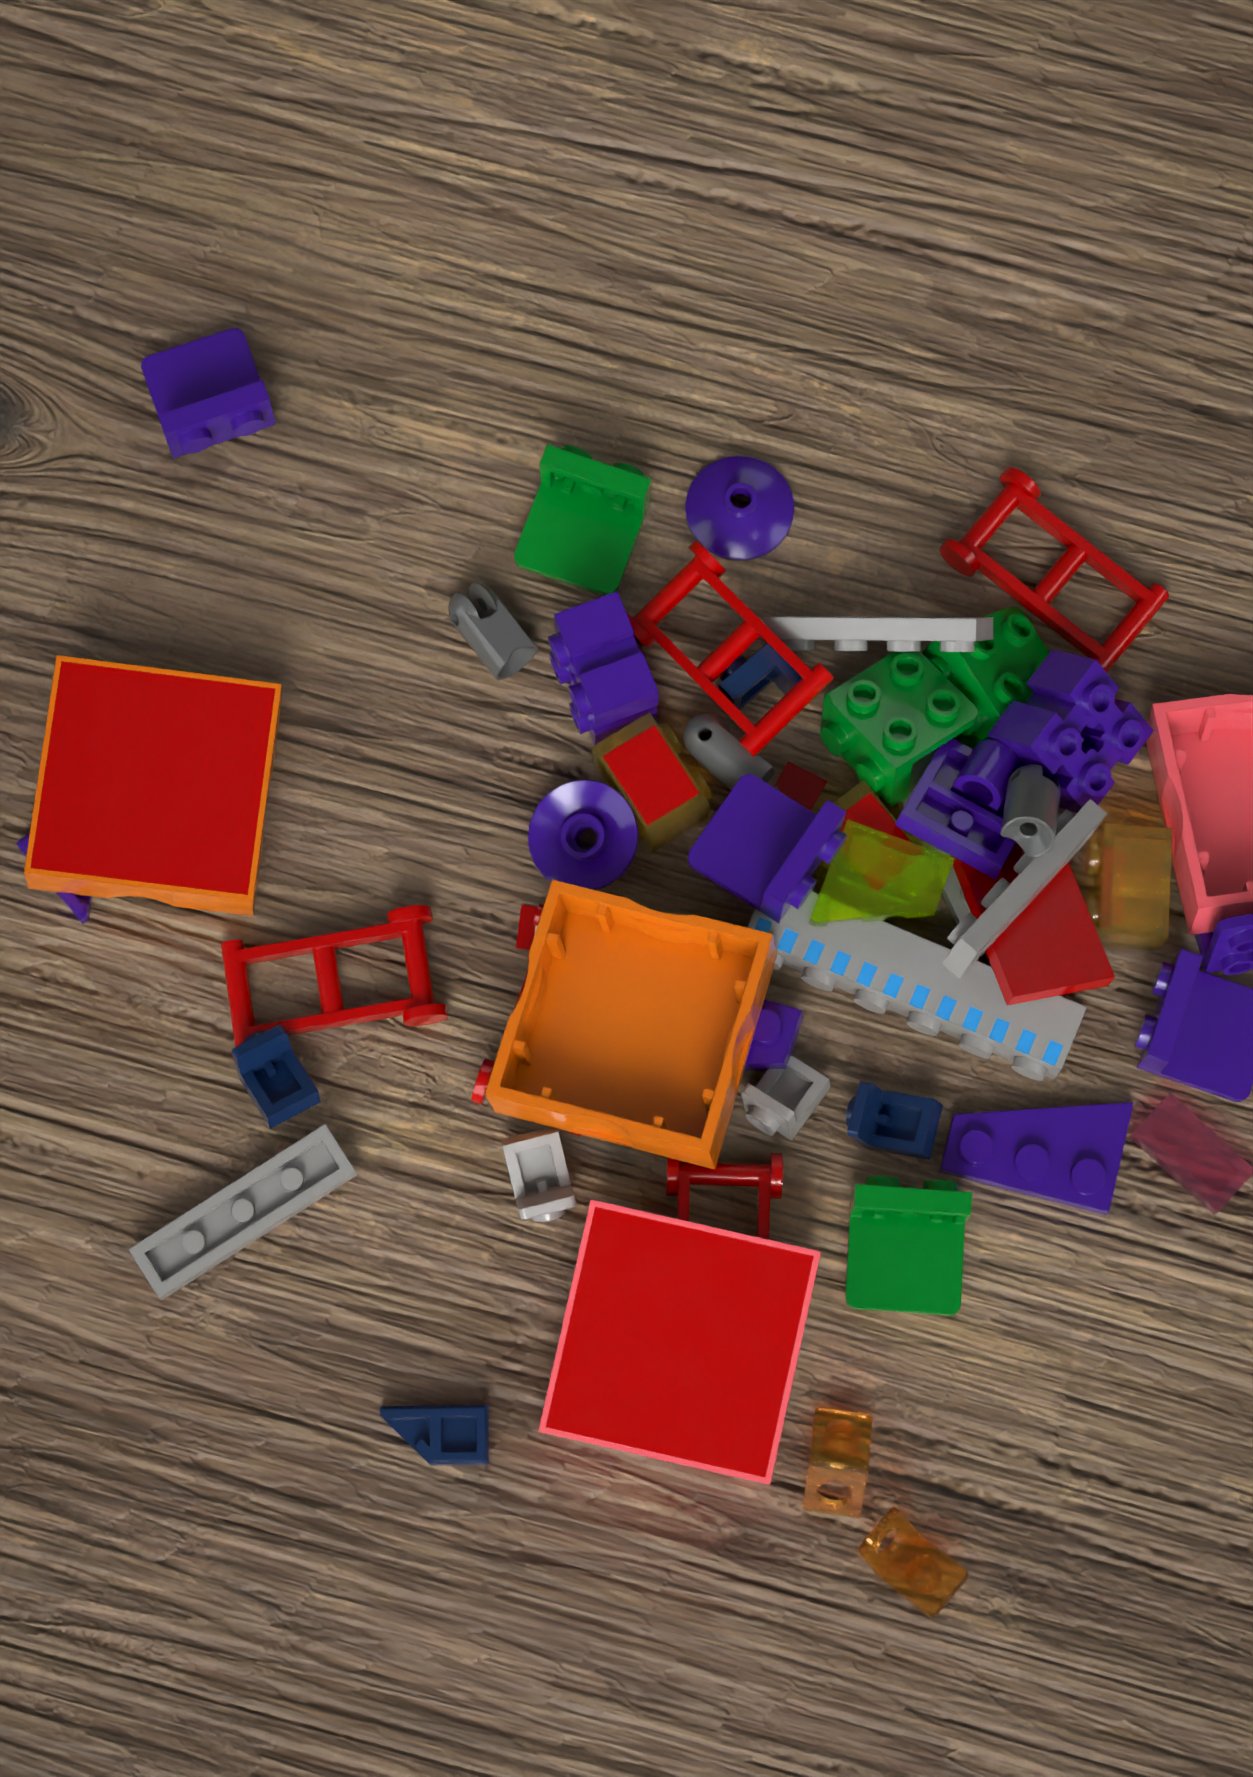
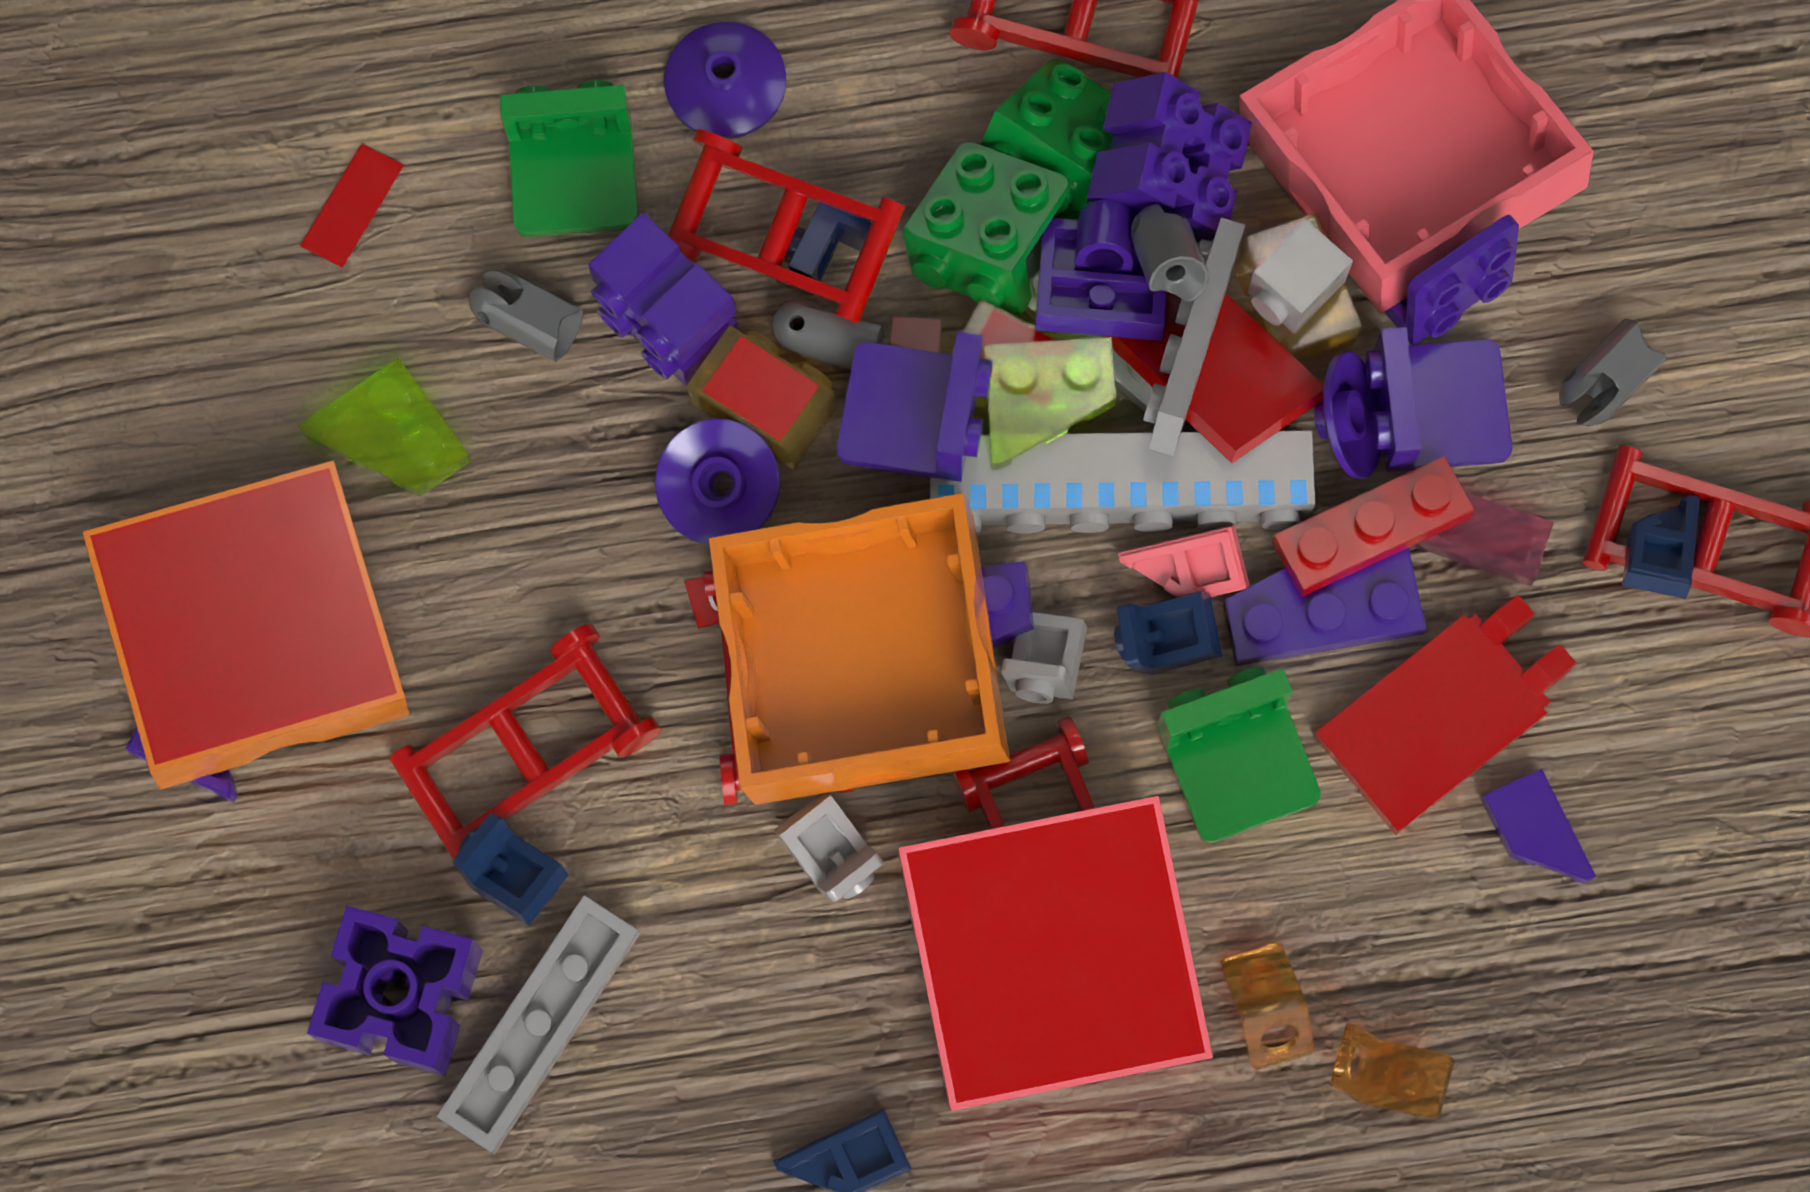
camera: 20 degrees left, 0 degrees up
dark purple bracket [141,328,276,459] -> none
light grey plate [763,616,993,652] -> none
none -> clear neon green wing [298,358,472,497]
none -> red sticker [300,144,404,268]
none -> dark purple brick [307,905,483,1076]
none -> coral tile [1118,524,1250,598]
none -> light grey brick [1248,219,1353,334]
none -> red plate [1272,456,1474,597]
none -> red tile [1313,595,1577,835]
none -> dark purple dish [1314,352,1381,479]
none -> dark purple tile [1481,769,1596,884]

